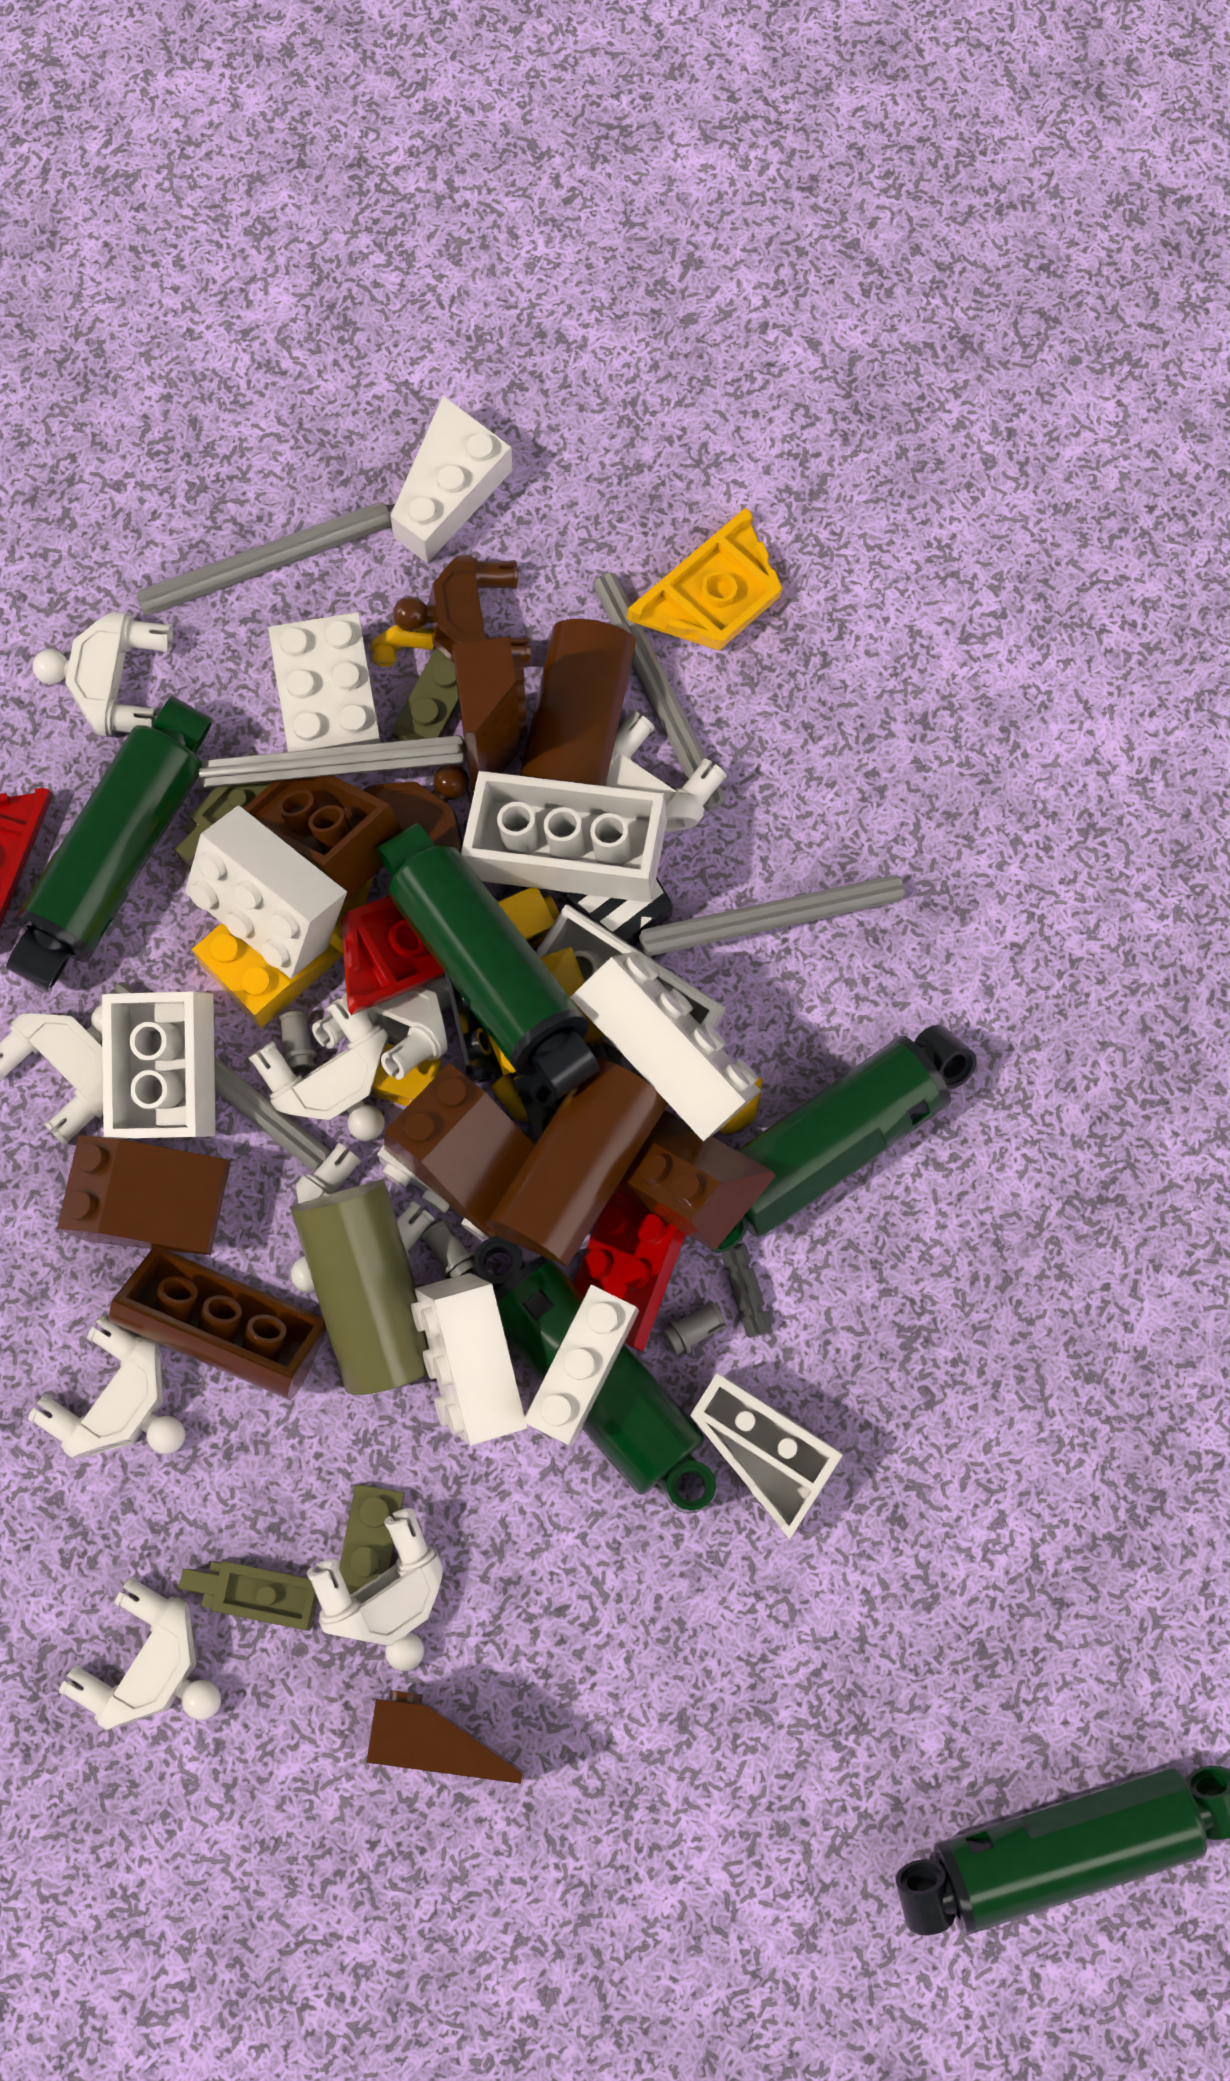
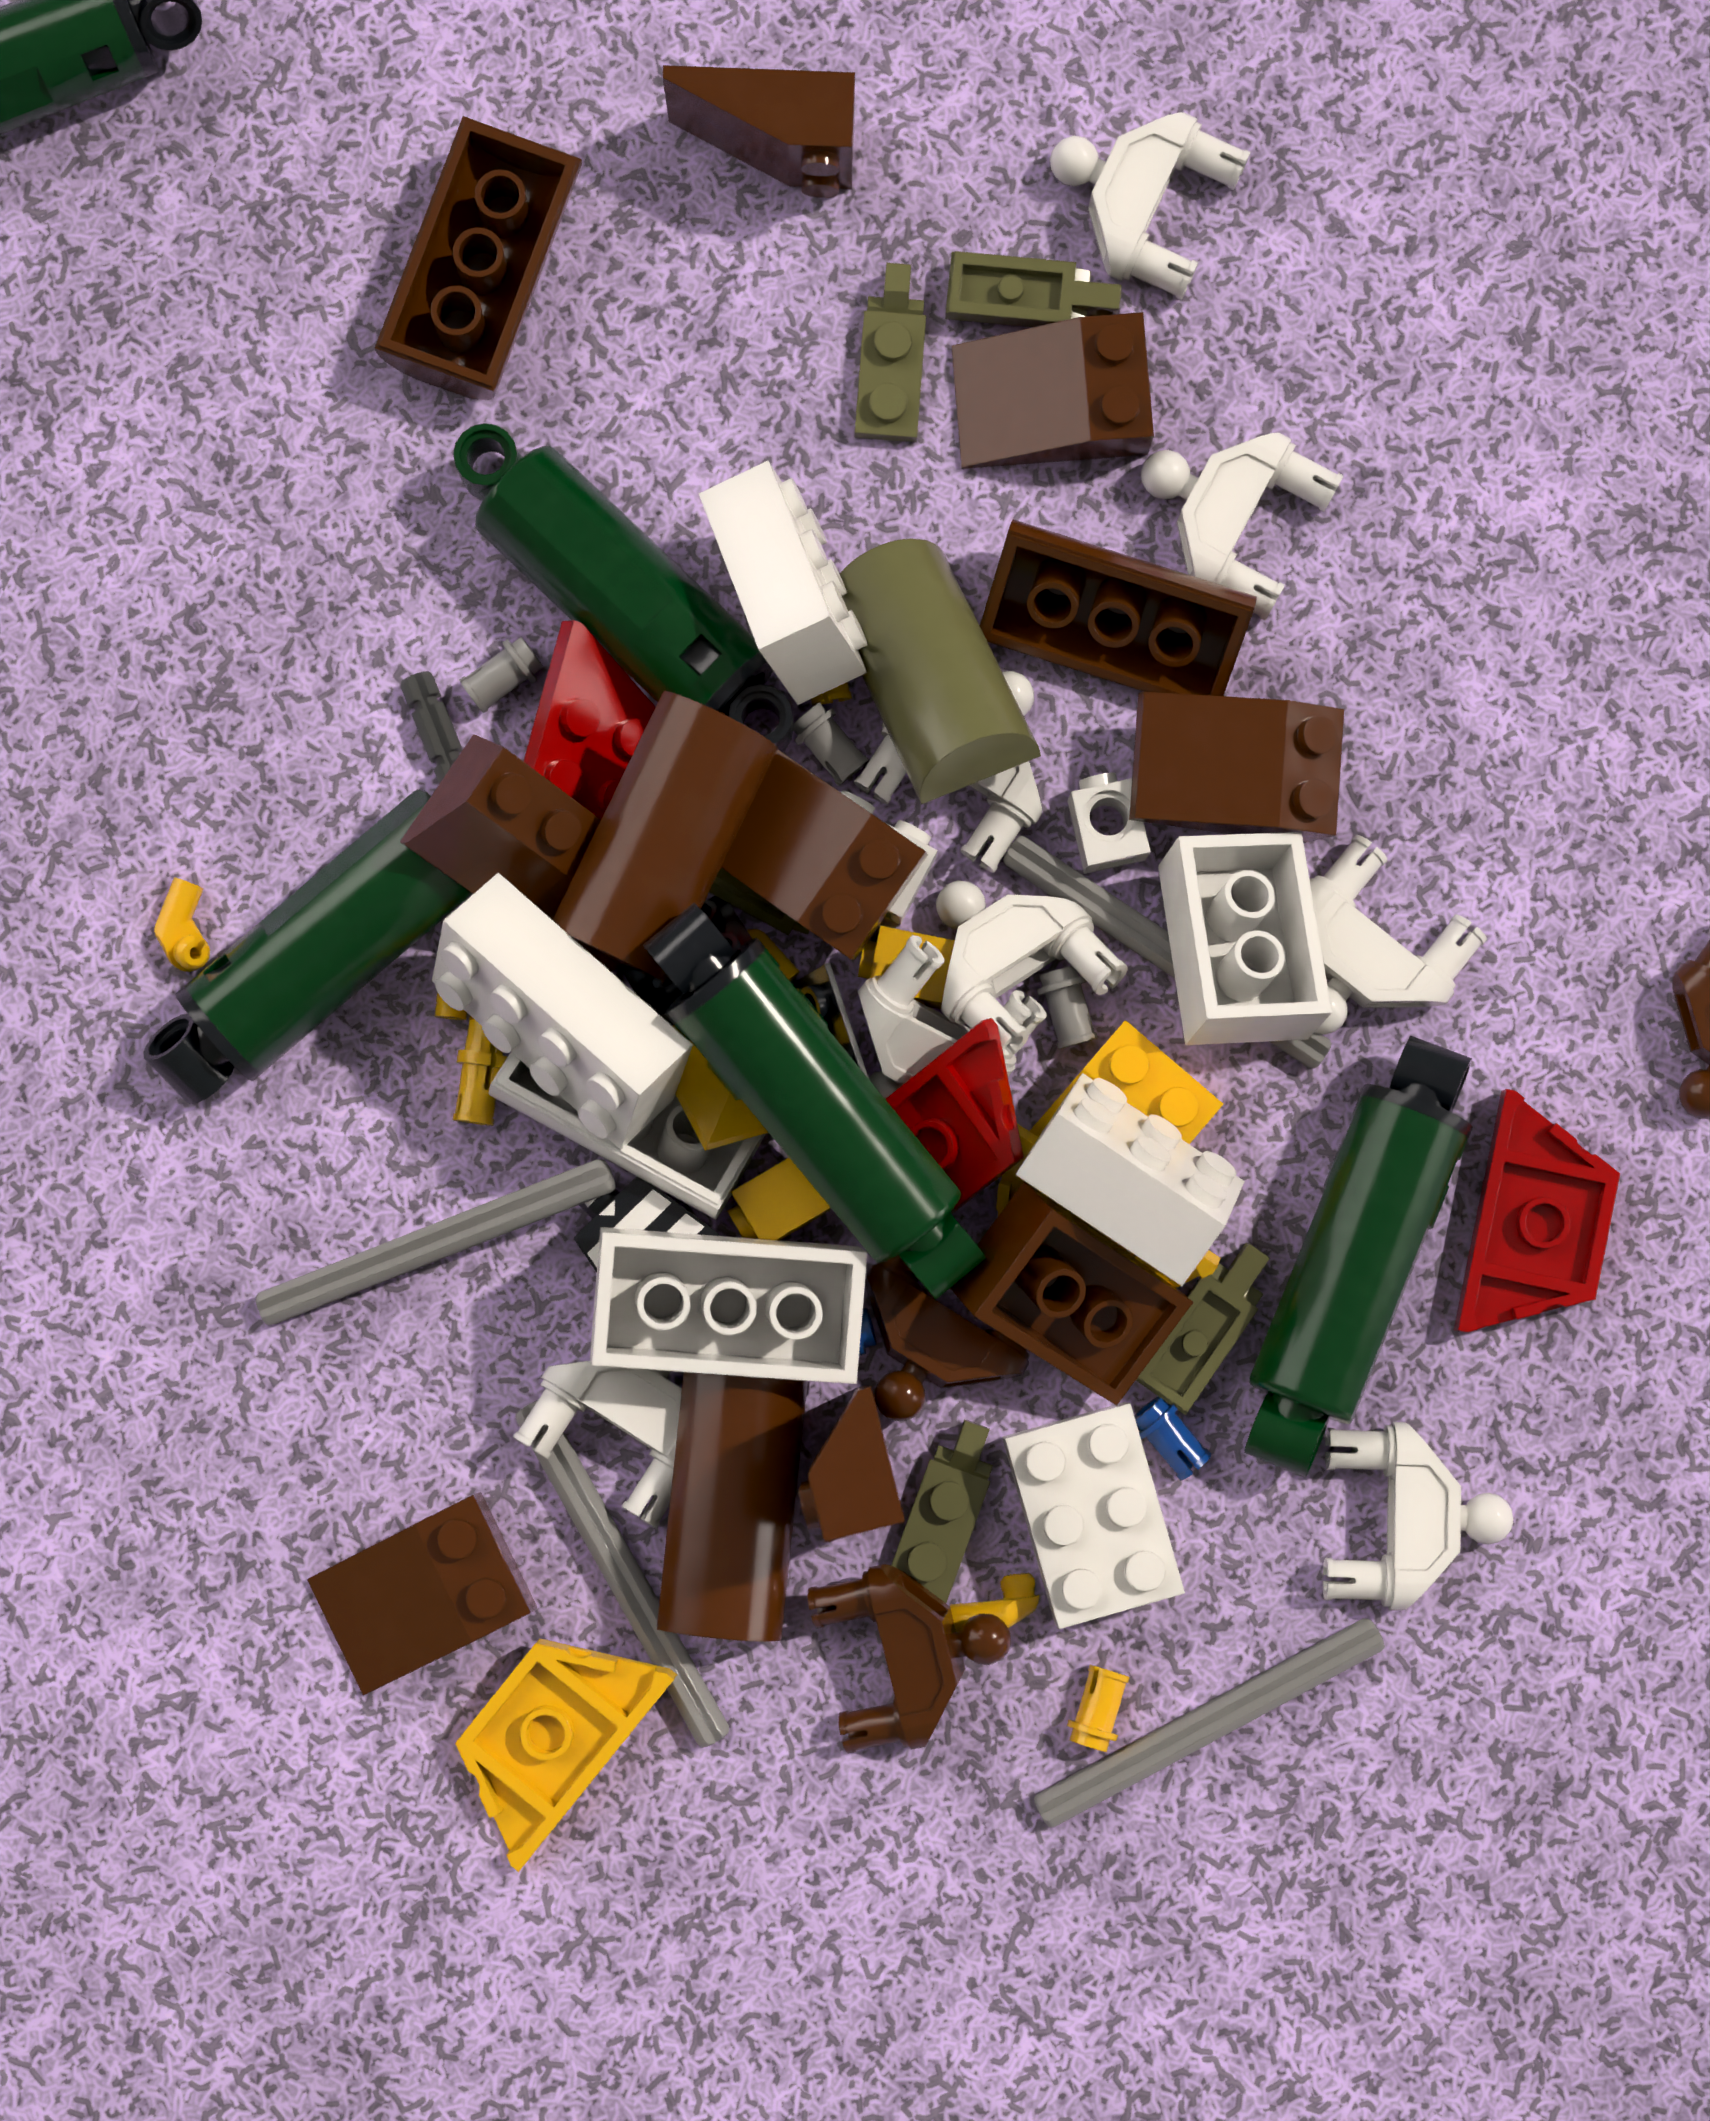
camera: 175 degrees right, 10 degrees up
light grey axle [198,735,466,788] -> none
white connector [307,1508,443,1671] -> none
white wedge [390,396,513,564] -> none
white brick [523,1285,639,1446] -> none
white wedge [690,1373,843,1540] -> none
none -> yellow arm [154,877,210,972]
none -> reddish brown slope [307,1492,537,1696]
none -> reddish brown brick [375,116,582,400]
none -> yellow pin [453,1016,507,1126]
none -> reddish brown slope [951,312,1154,469]
none -> white brick [1067,772,1151,874]
none -> yellow pin [1067,1665,1130,1752]
none -> blue pin [1134,1396,1212,1481]

